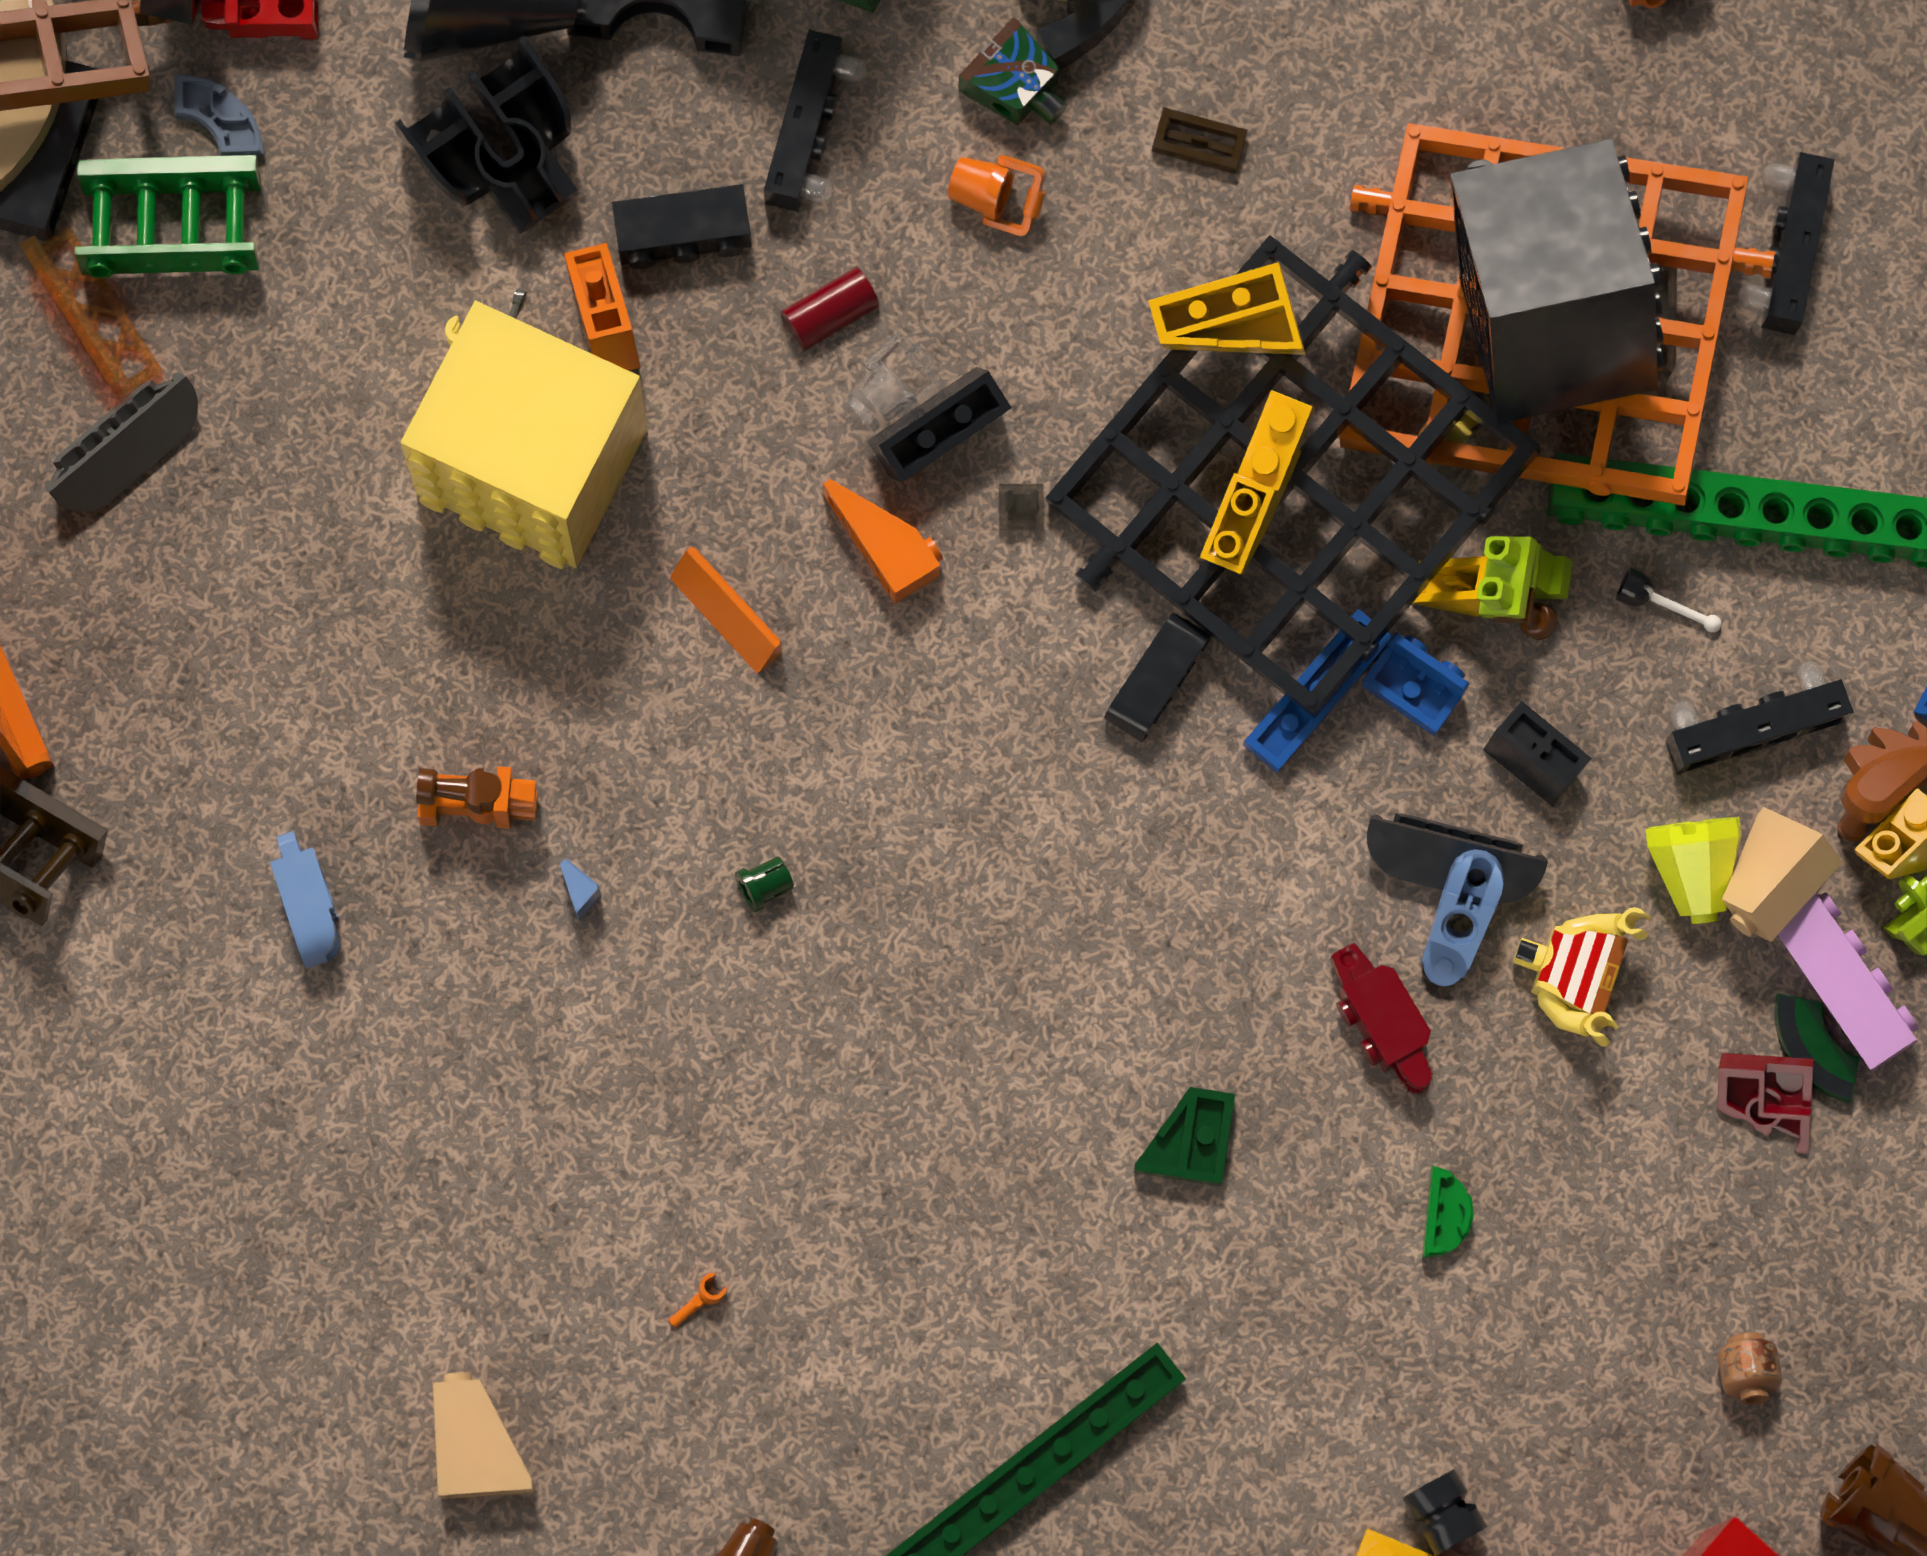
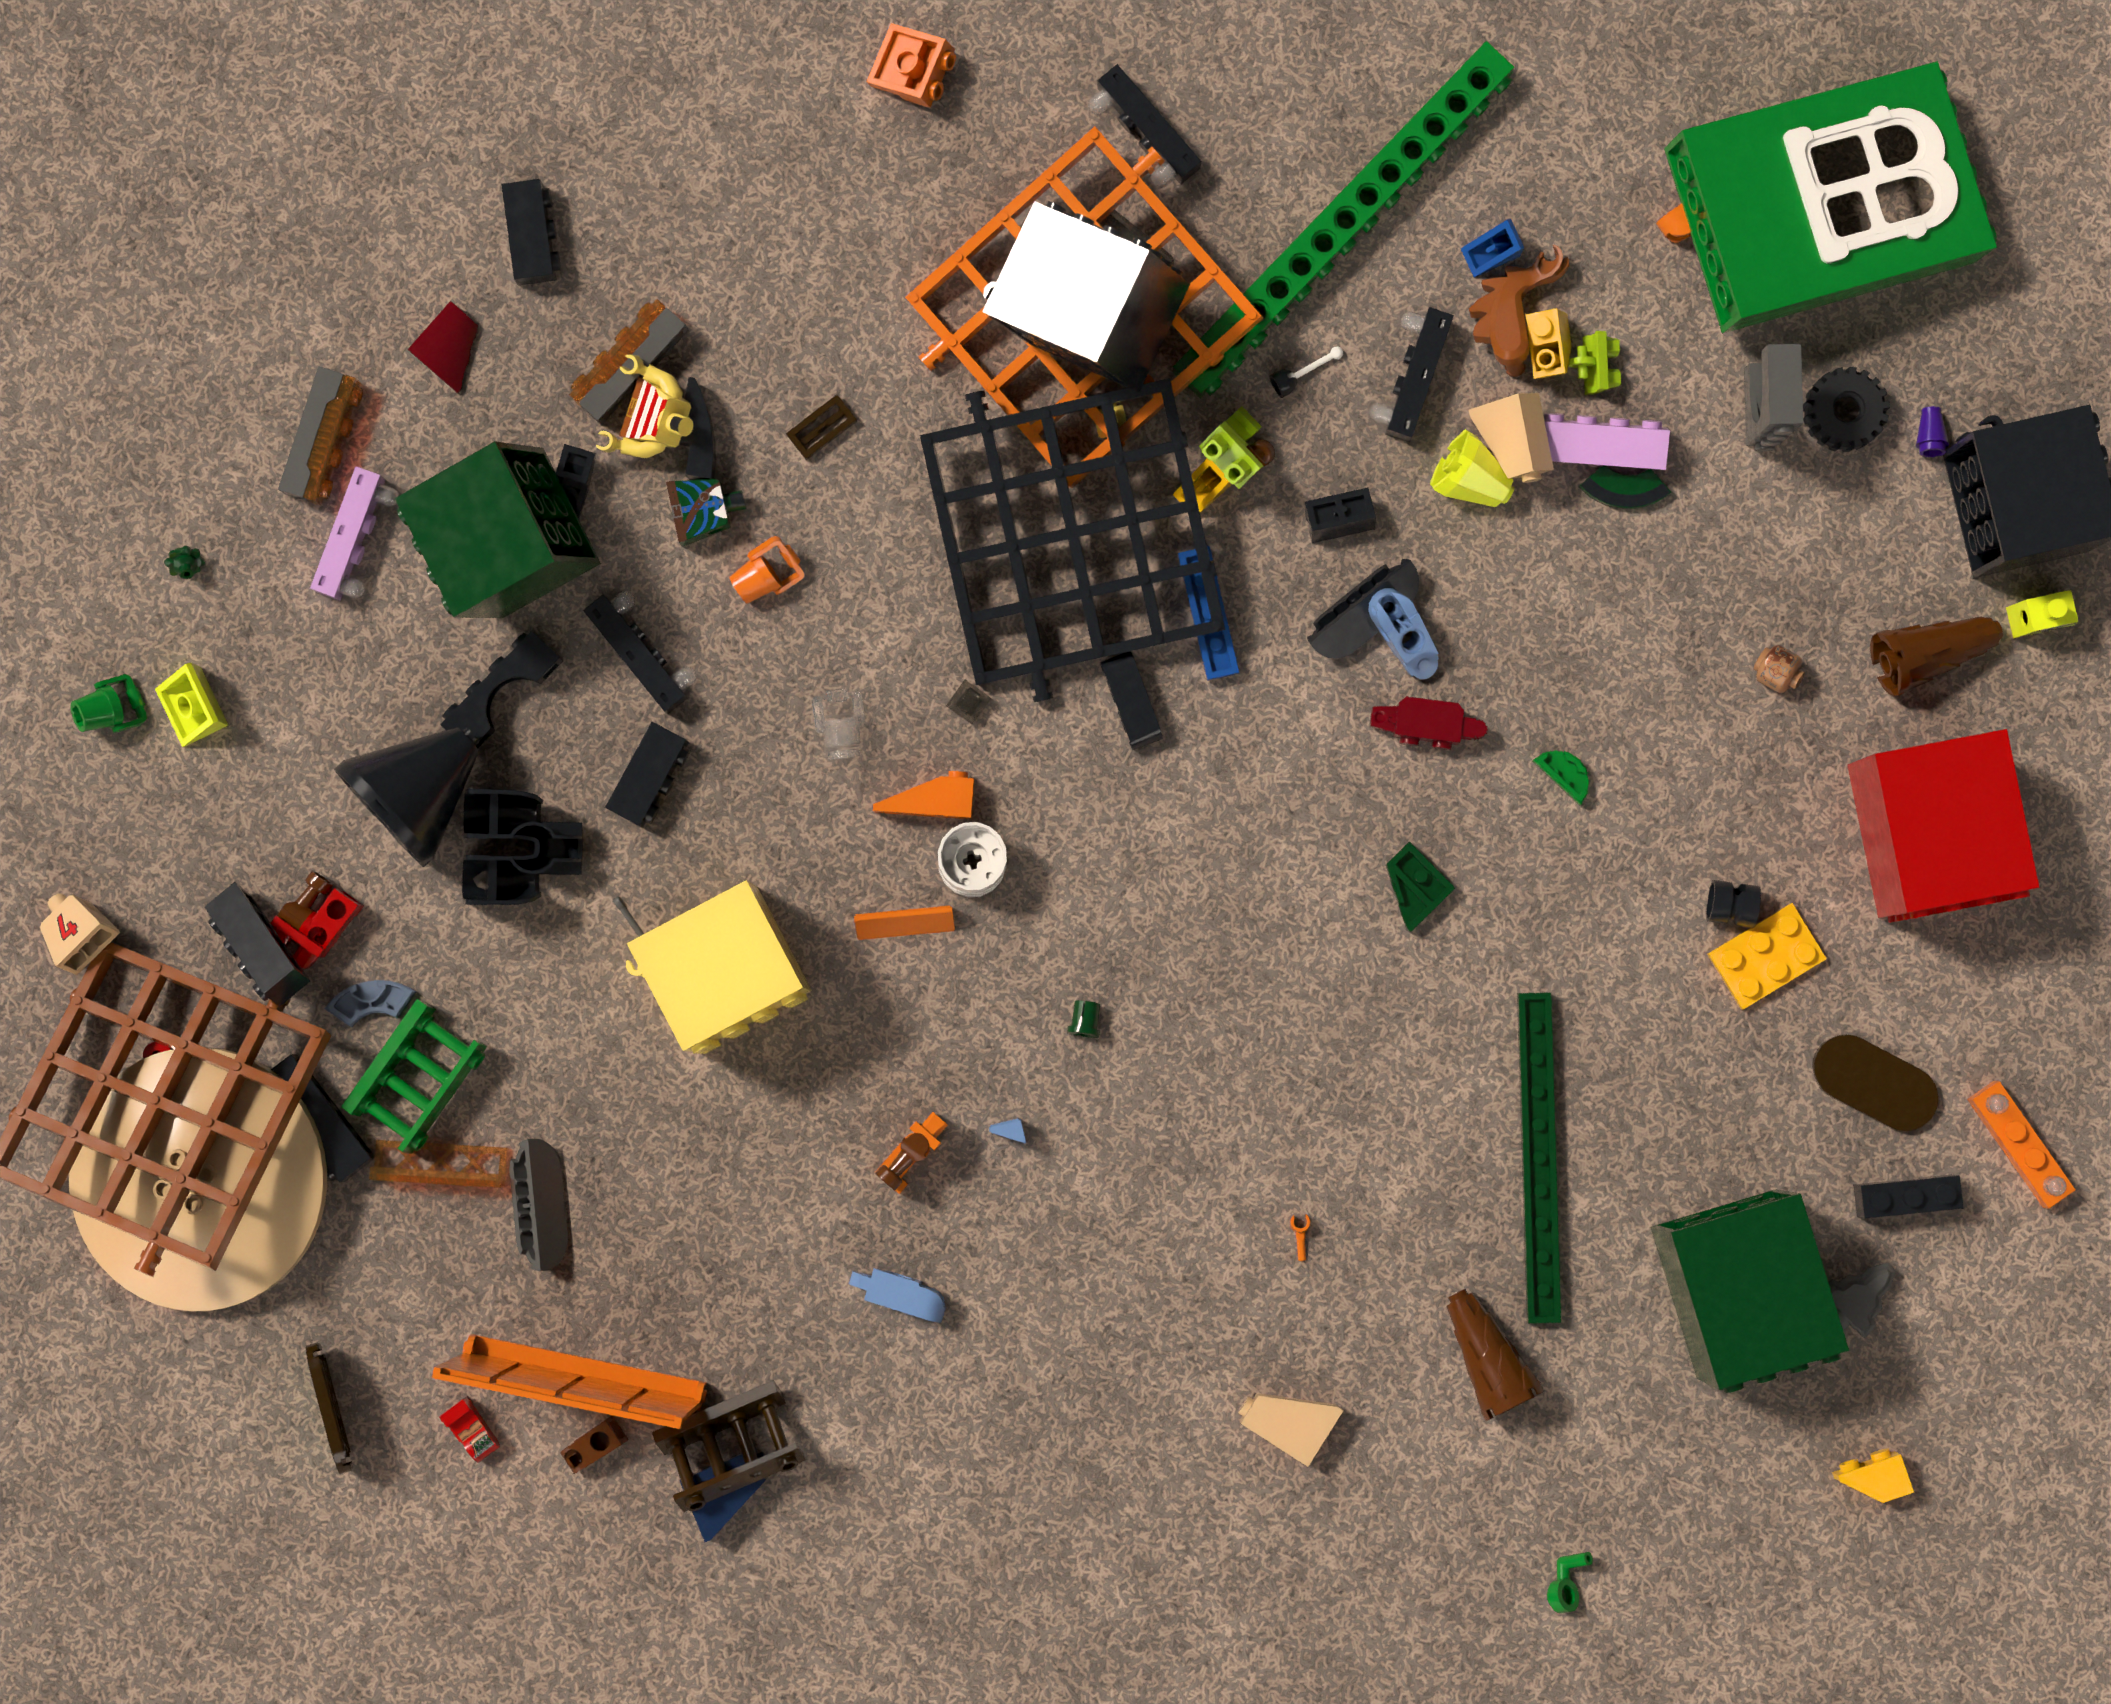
camera: 45 degrees left, 10 degrees up
orange slope [564,243,641,371] -> none
dark red brick [781,267,879,351] -> none
black brick [867,367,1012,483] -> none
yellow wedge [1148,262,1306,355] -> none
yellow slope [1200,390,1315,575] -> none
blue bracket [1360,633,1469,737] -> none
torso [1513,907,1651,1047] -> none
dark red slope [1717,1053,1814,1154] -> none
none -> white wheel [938,822,1007,897]

